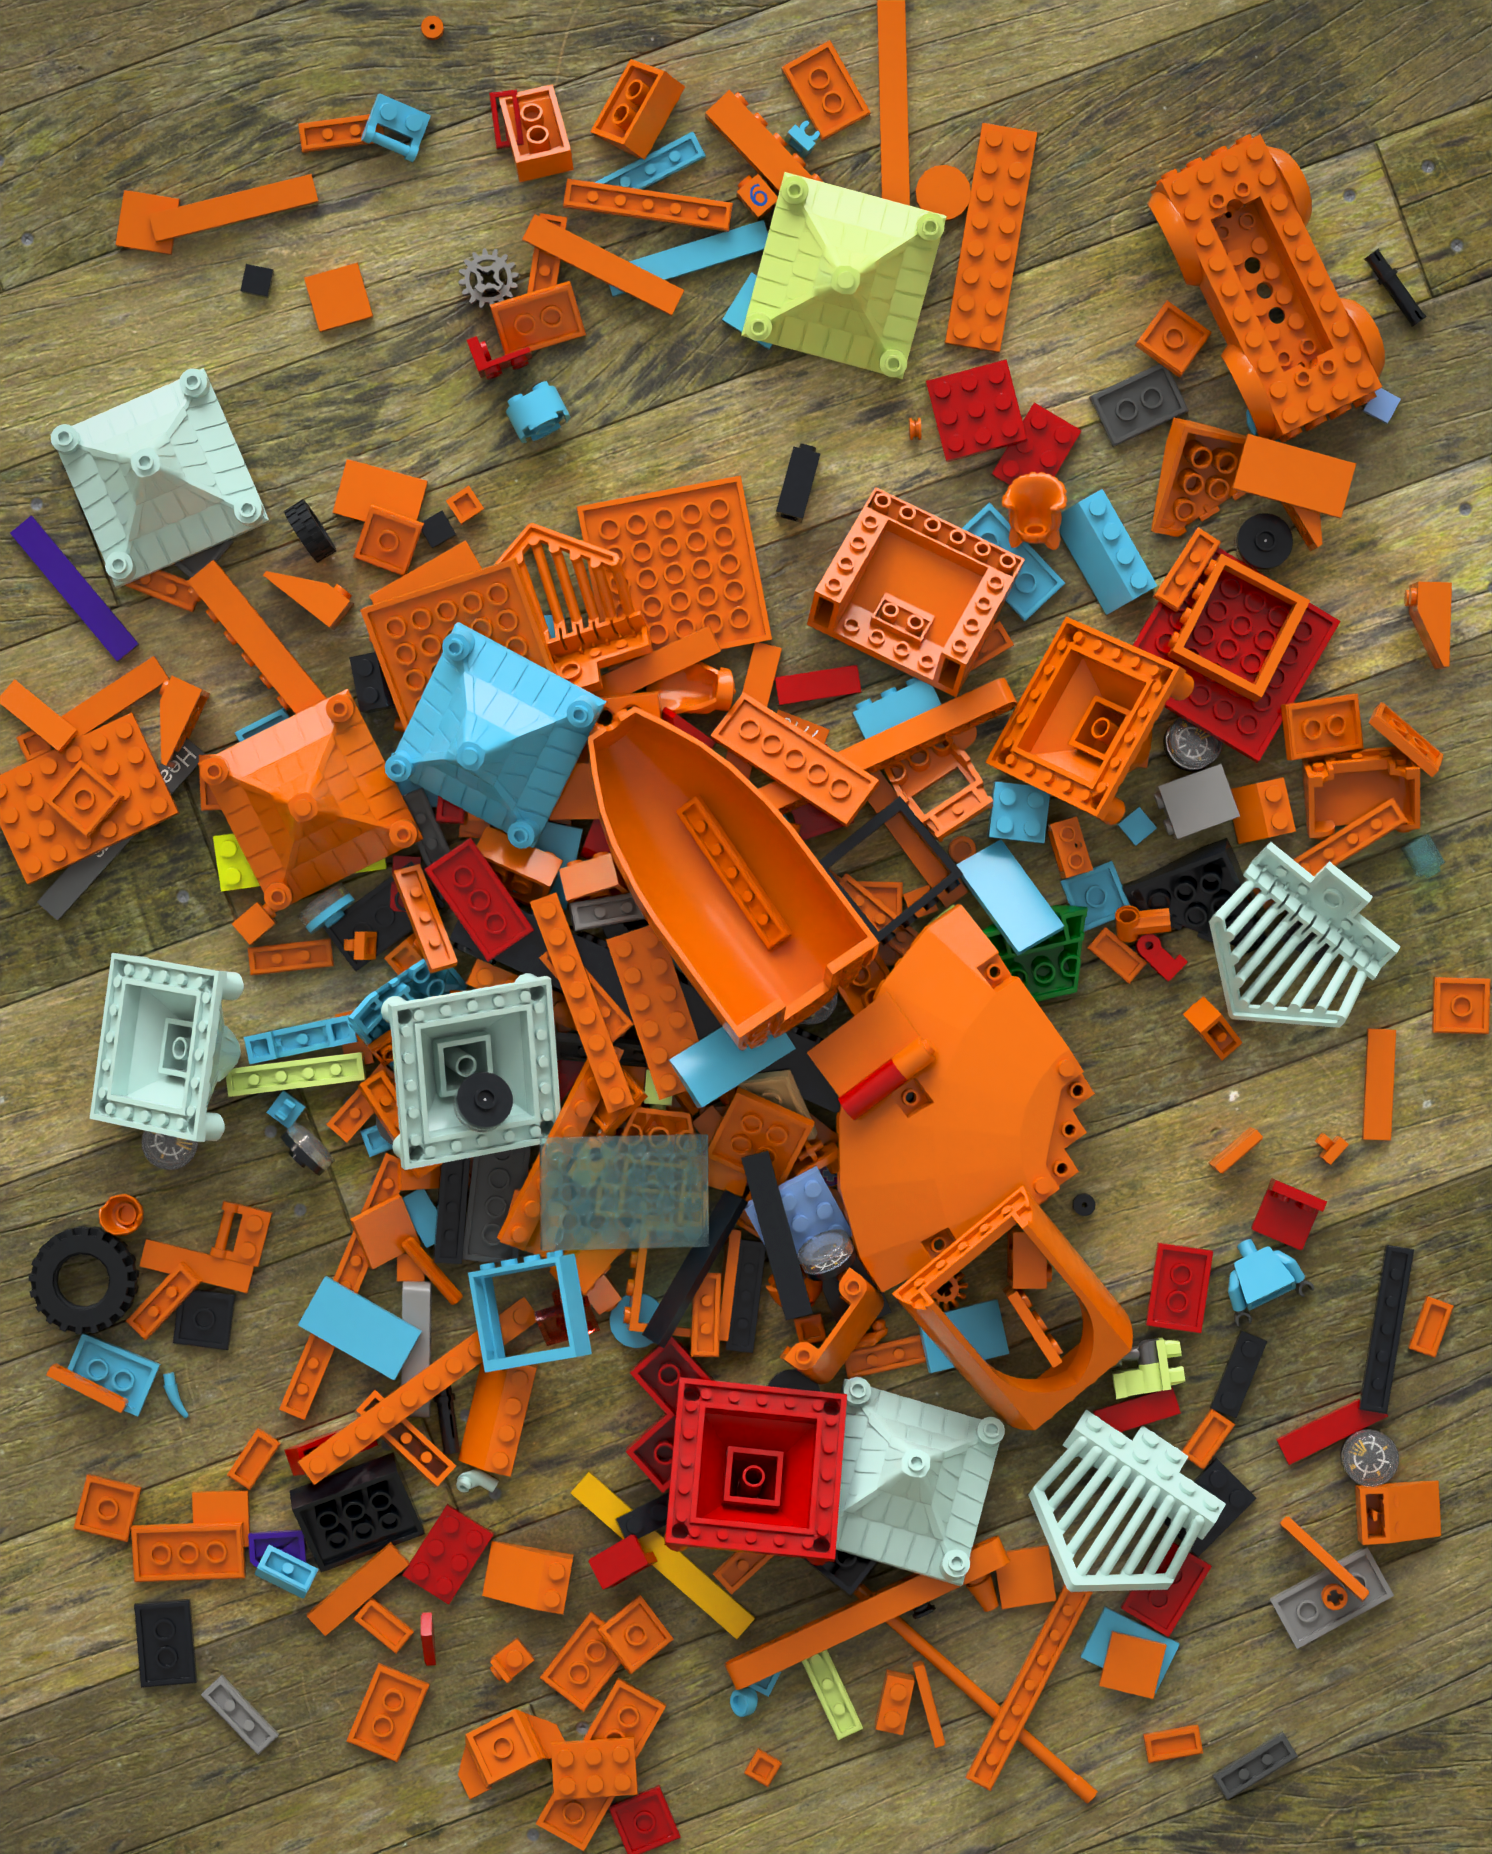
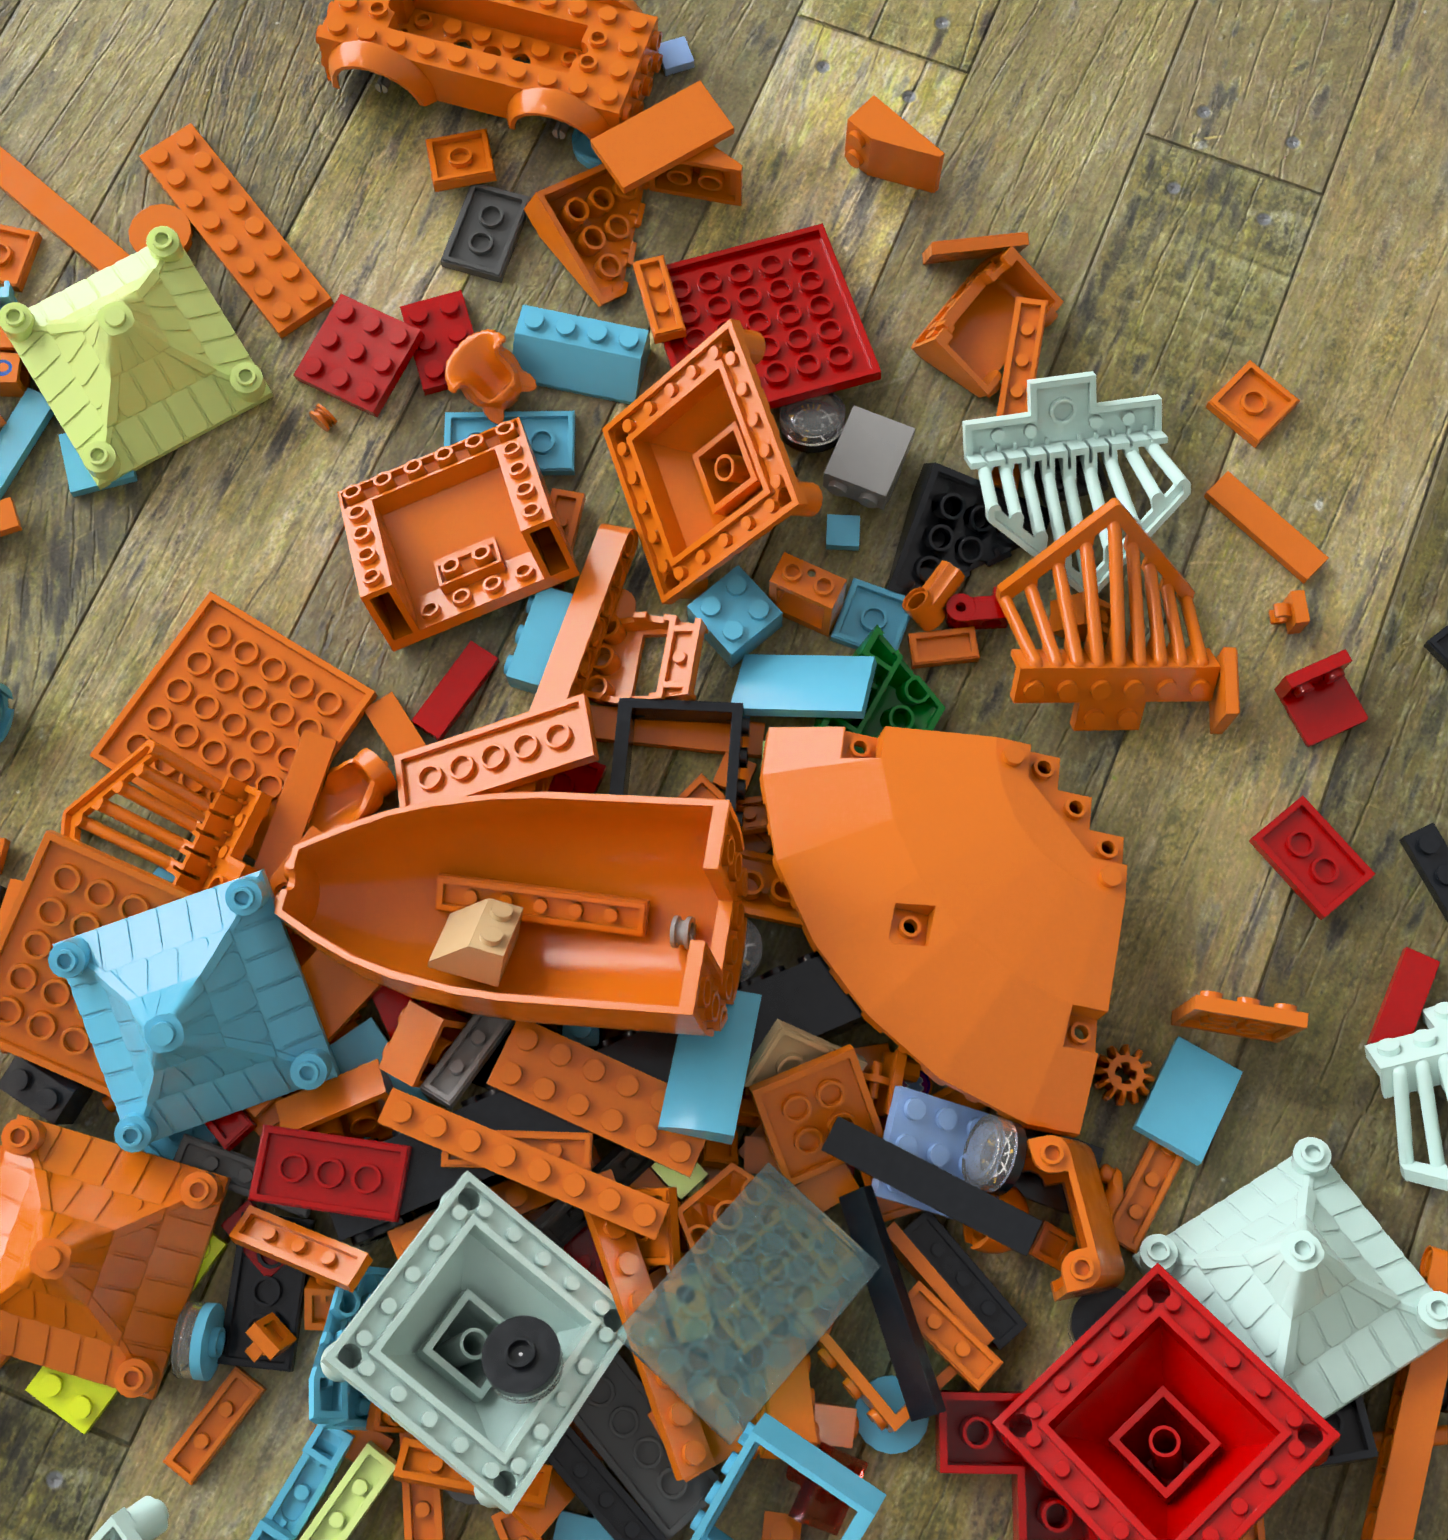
camera: 45 degrees left, 15 degrees down
orange brick [232,902,277,945] -> none
medium azure tile [360,1125,393,1157] -> none
black window [775,444,820,523] -> none
orange door [807,992,937,1120] -> none
orange panel [892,1185,1133,1430] -> none
orange tile [948,836,976,863] -> none
orange brick [1007,1226,1052,1289] -> none
black piece [1072,1193,1096,1216] -> none
yellowish green hips [1111,1337,1185,1399] -> none
orange window [1168,554,1310,702] -> none
medium azure torso [1228,1239,1314,1327] -> none
orange slope [1231,777,1296,844] -> none
black piece [1234,513,1293,572] -> none
orange tile [1281,693,1364,760] -> none
clear light blue brick [1400,834,1445,878] -> none
none -> tan slope [427,898,523,987]
none -> bush [670,915,696,949]
none -> orange plate [995,498,1221,731]

